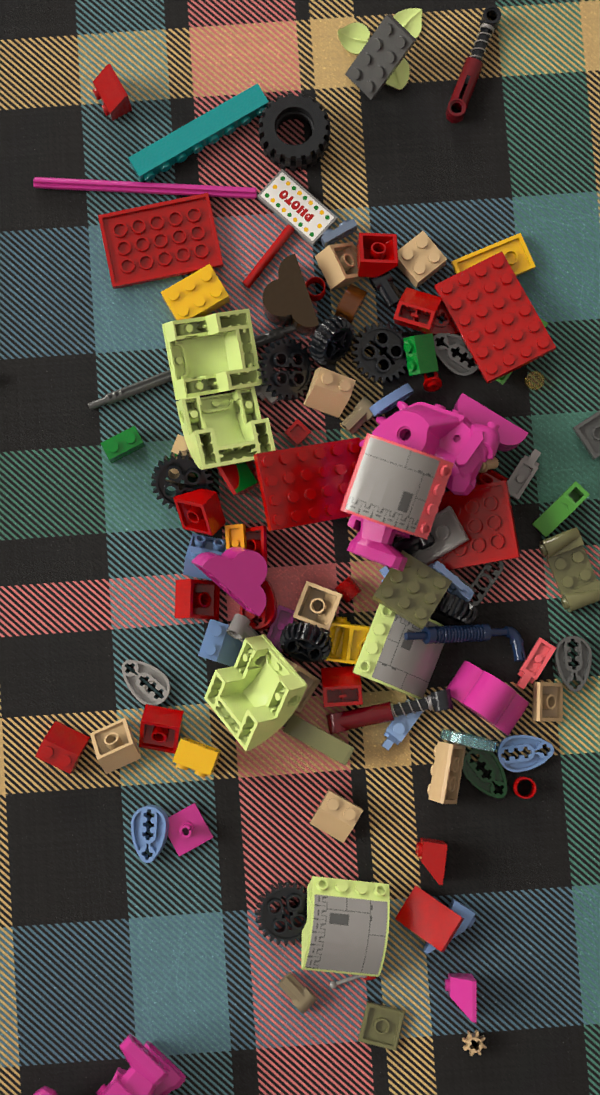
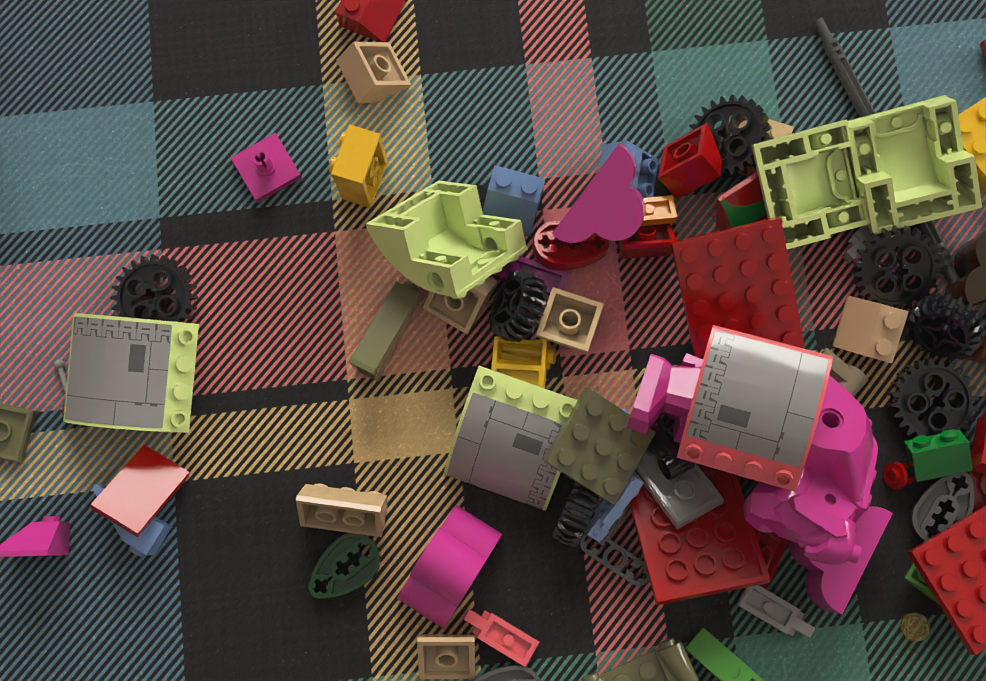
camera: 90 degrees right, 5 degrees down
green brick [100,426,145,463] -> none
light grey piece [121,660,171,706] -> none
medium blue piece [131,805,169,863] -> none
red slope [139,704,184,754] -> none
red slope [175,579,220,620] -> none
light grey piece [226,614,259,643] -> none
dark tan piece [278,972,318,1014] -> none
red plate [284,419,311,446] -> none
tan slope [310,789,363,843] -> none
red slope [321,666,363,707] -> none
piece [326,689,453,734] -> none
red piece [335,576,362,603] -> none
medium blue piece [369,383,414,417] -> none
light blue hinge [381,699,424,750] -> none
dark blue piece [404,624,526,662] -> none
red slope [415,838,448,885] -> none
clear light blue piece [440,728,497,752] -> none
tan pin [479,457,499,473] -> none
medium blue piece [497,735,554,772] -> none
red piece [513,776,537,799] -> none

